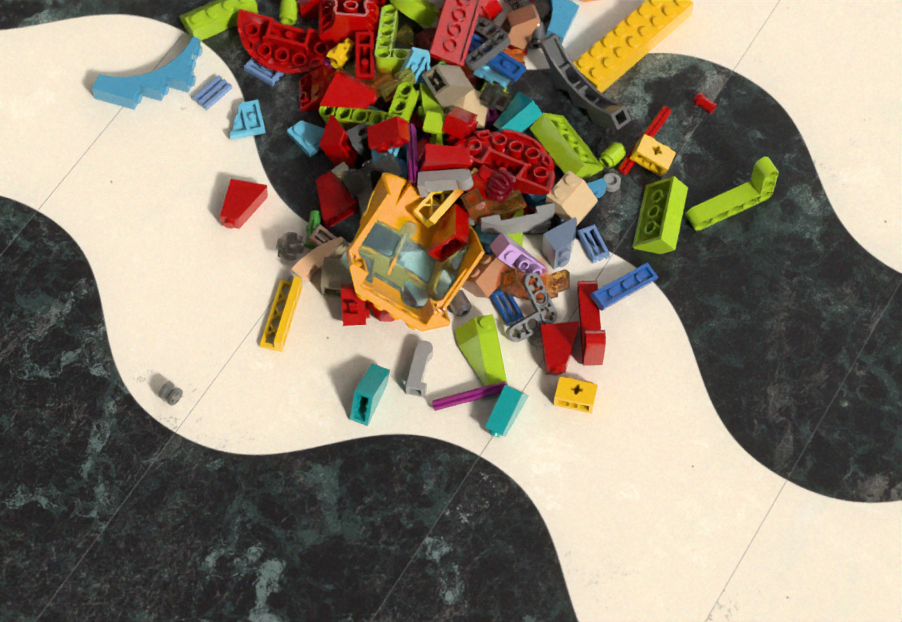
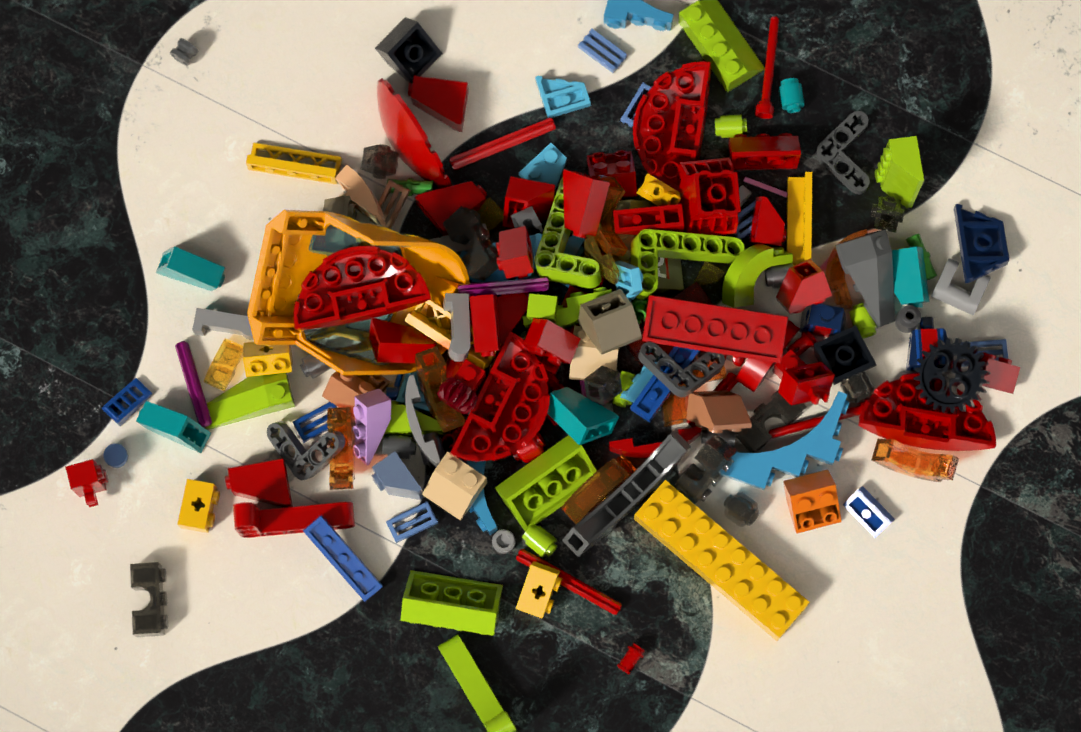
camera: 90 degrees right, 15 degrees up
none -> red brick [65,459,109,508]
none -> blue slope [101,378,152,426]
none -> medium blue tile [103,444,128,468]
none -> clear smoke arch [130,562,168,637]
none -> clear yellow slope [204,338,243,391]
none -> yellow brick [243,342,293,377]
none -> red brick [294,246,431,330]
none -> black slope [375,17,443,83]
none -> red brick [377,78,452,189]
none -> dark grey brick [382,434,417,459]
none -> red axle [449,117,556,170]
none -> clear orange arch [561,454,637,524]
none -> red slope [609,427,702,458]
none -> clear smoke arch [673,433,737,504]
none -> clear smoke head [724,492,759,527]

